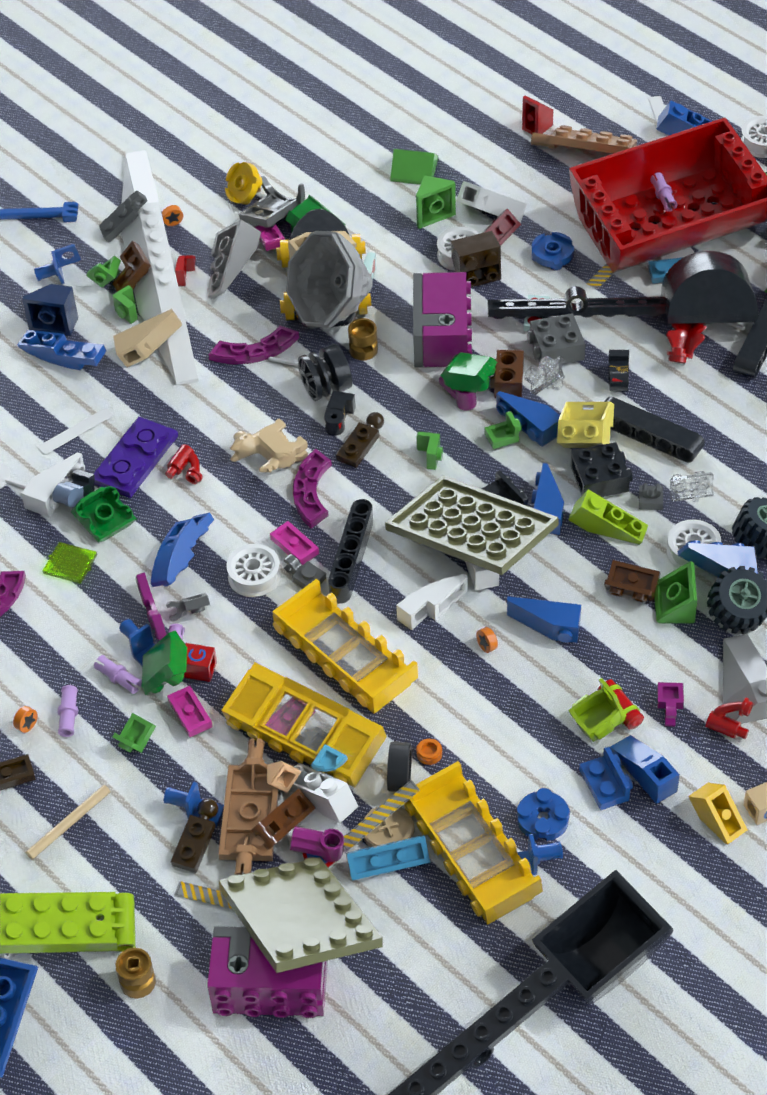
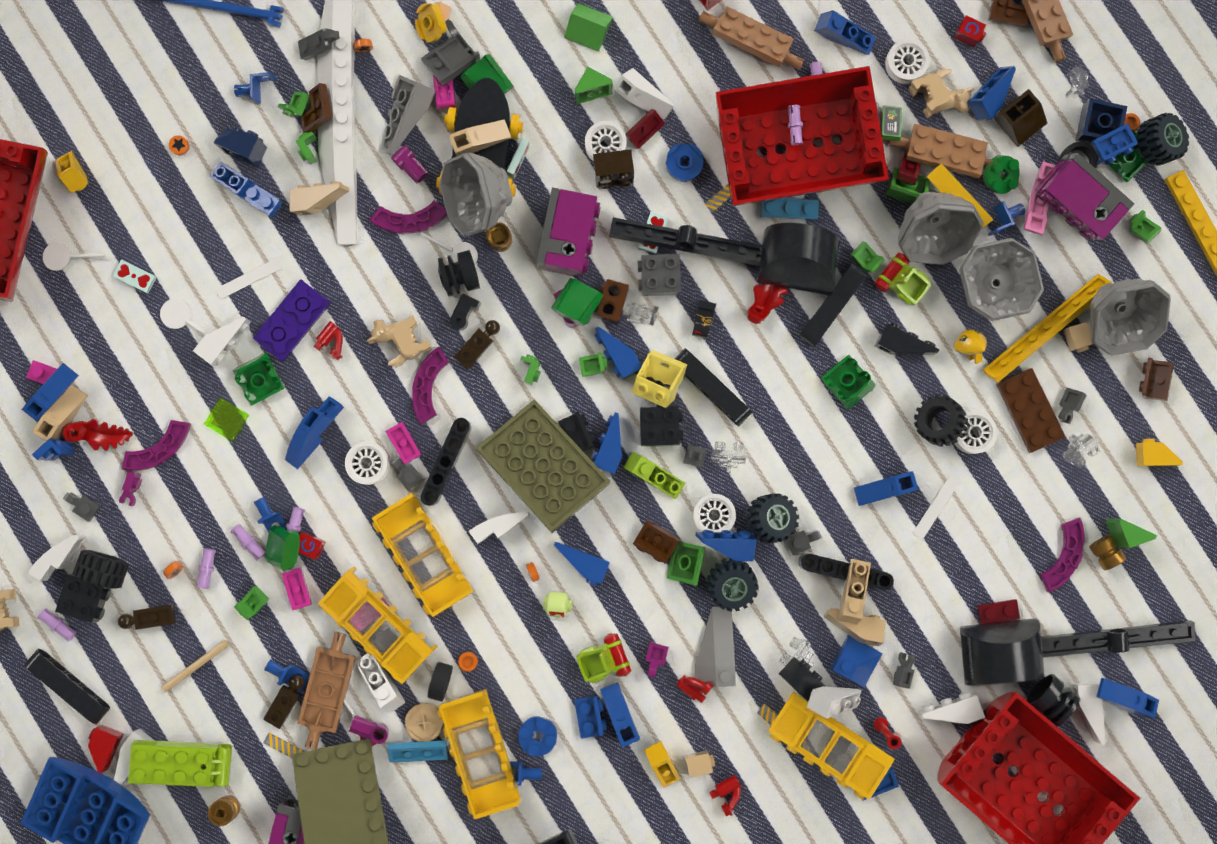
camera: 10 degrees right, 35 degrees up
leg [52,469,95,508] -> none
magenta tile [135,572,167,640] -> none
dark grey plate [166,593,210,621] -> none
red slope [175,255,196,286] -> none
reddish brown plate [251,789,316,850] -> none
light nougat slope [267,761,301,793] -> none
medium azure tile [311,744,348,772] -> none
sticker [343,780,420,852] -> none
none -> magenta piece [391,145,429,184]
none -> yellowish green head [543,591,573,618]

